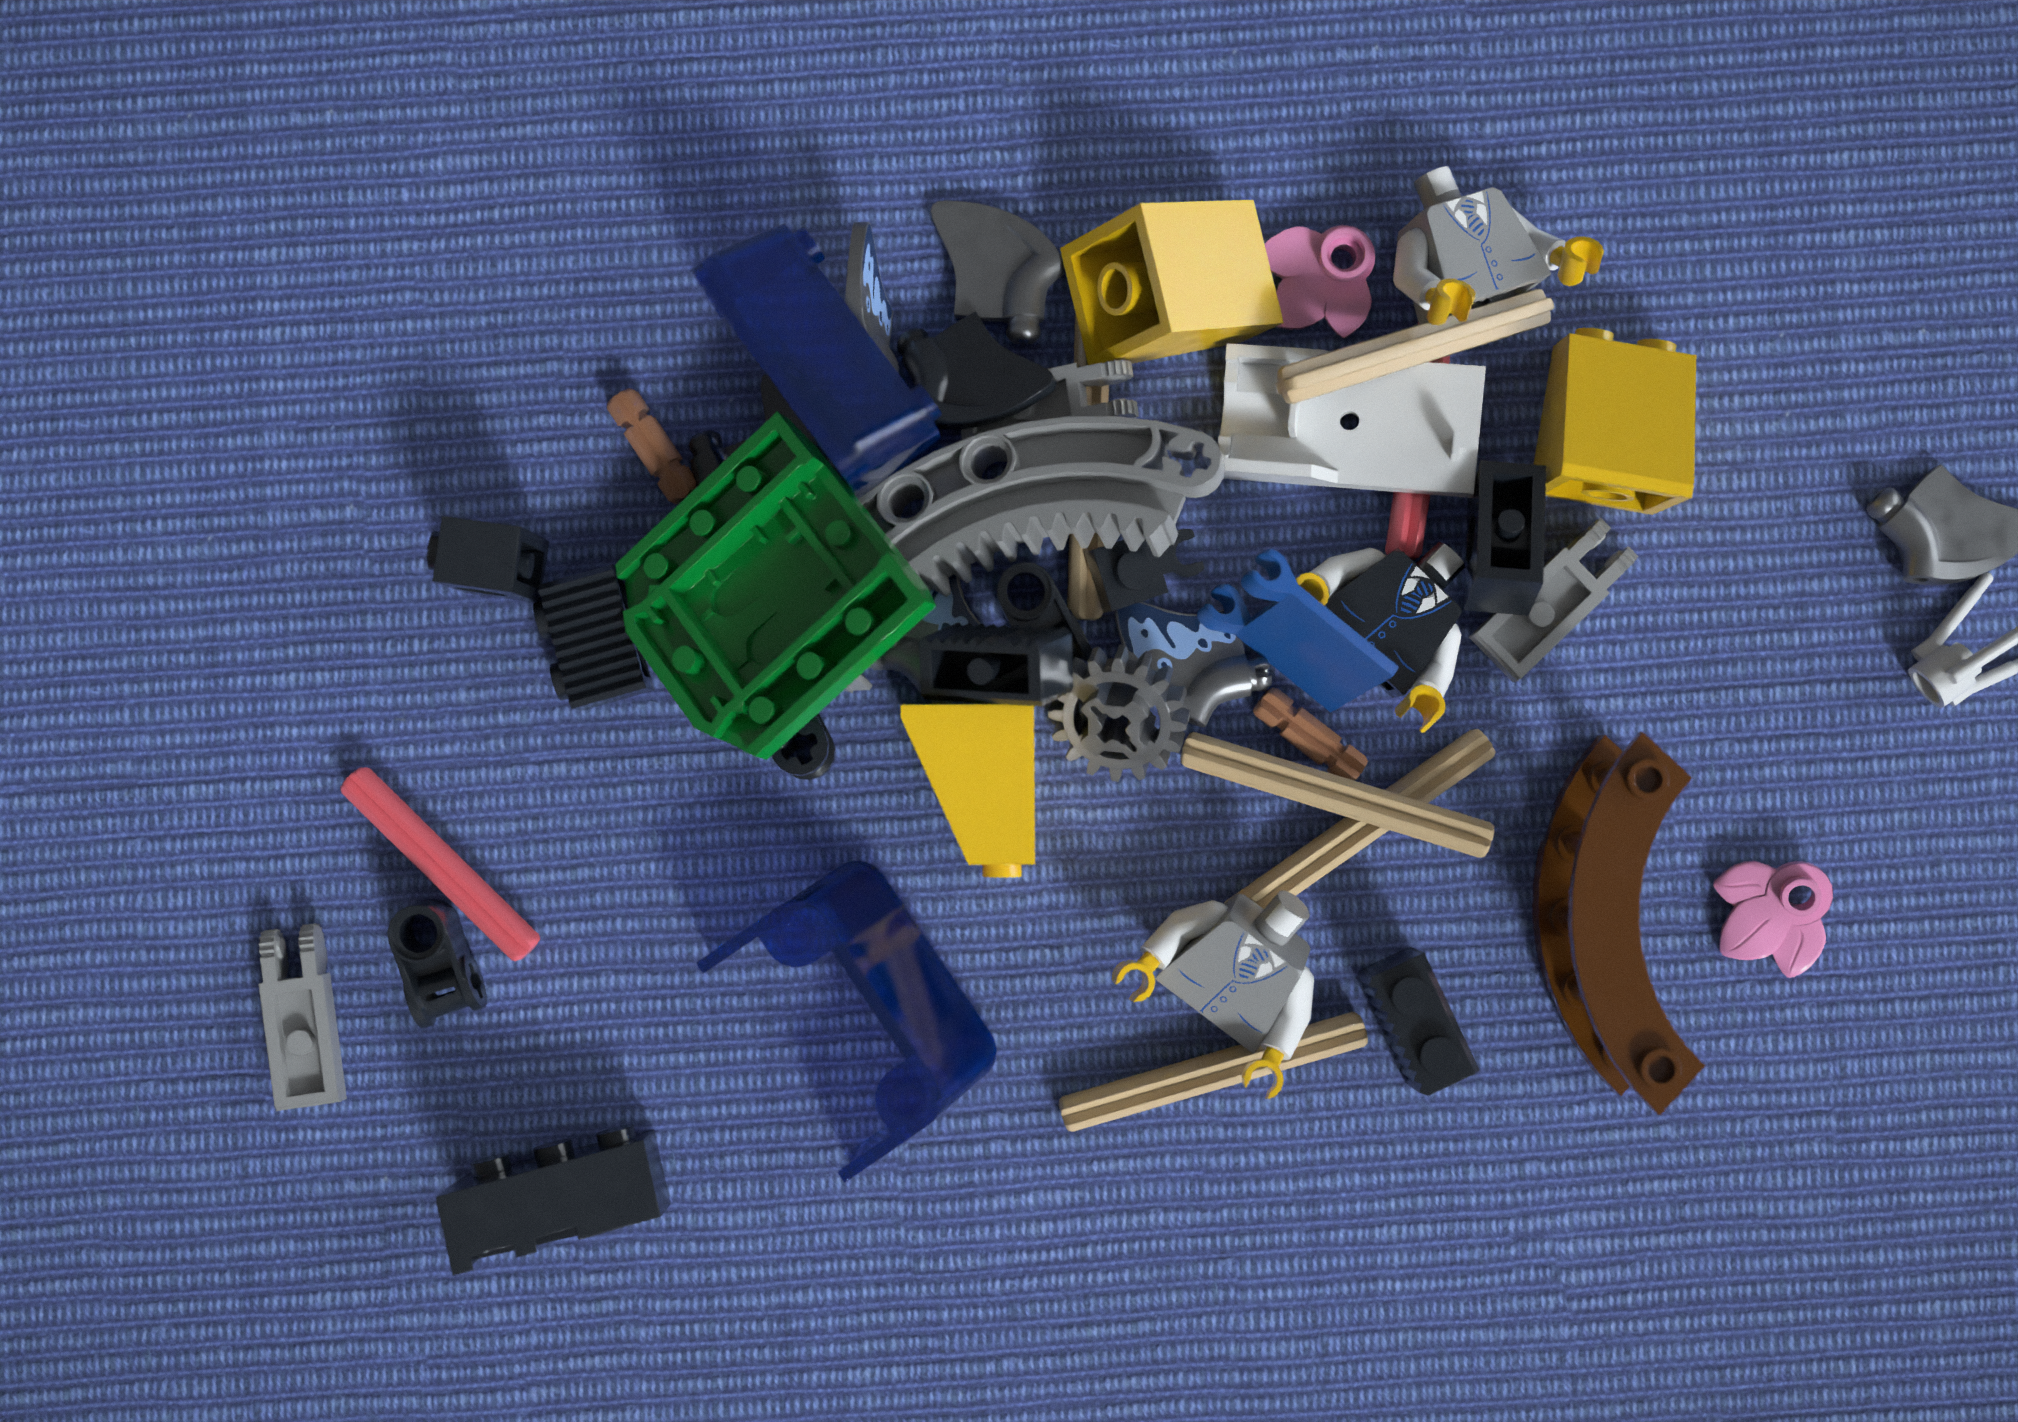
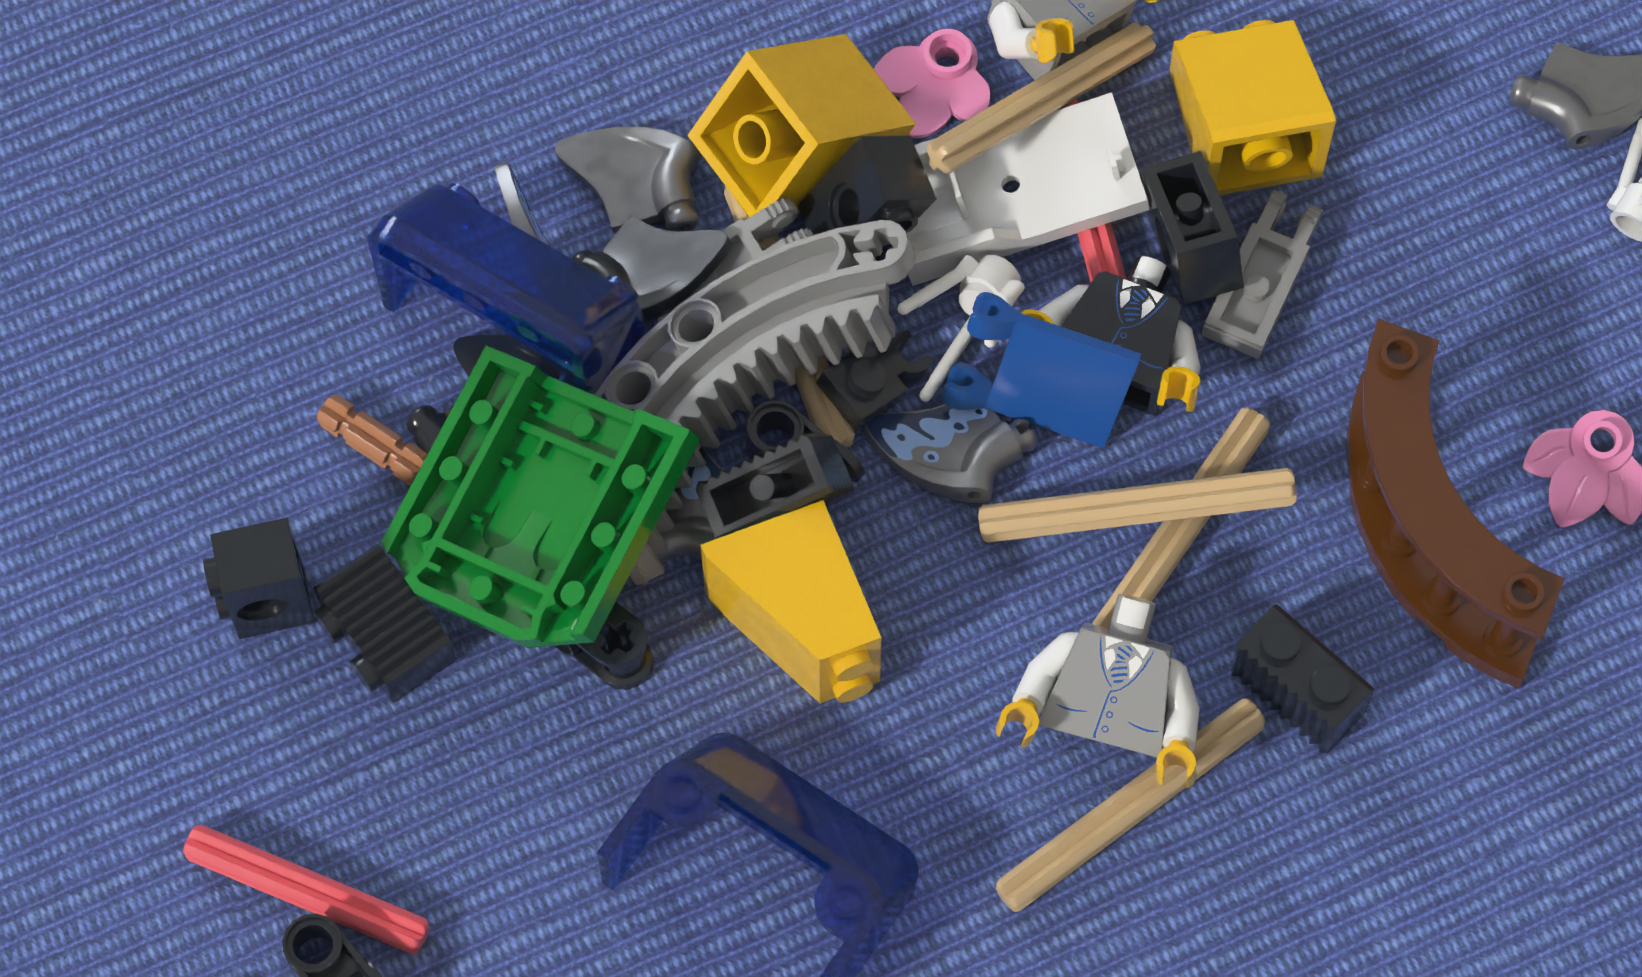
camera: 20 degrees left, 20 degrees down
flat silver gear [1048,645,1190,782] -> none
nougat axle [1253,687,1368,781] -> none
none -> black brick [798,136,937,261]
none -> white plant [897,255,1025,402]

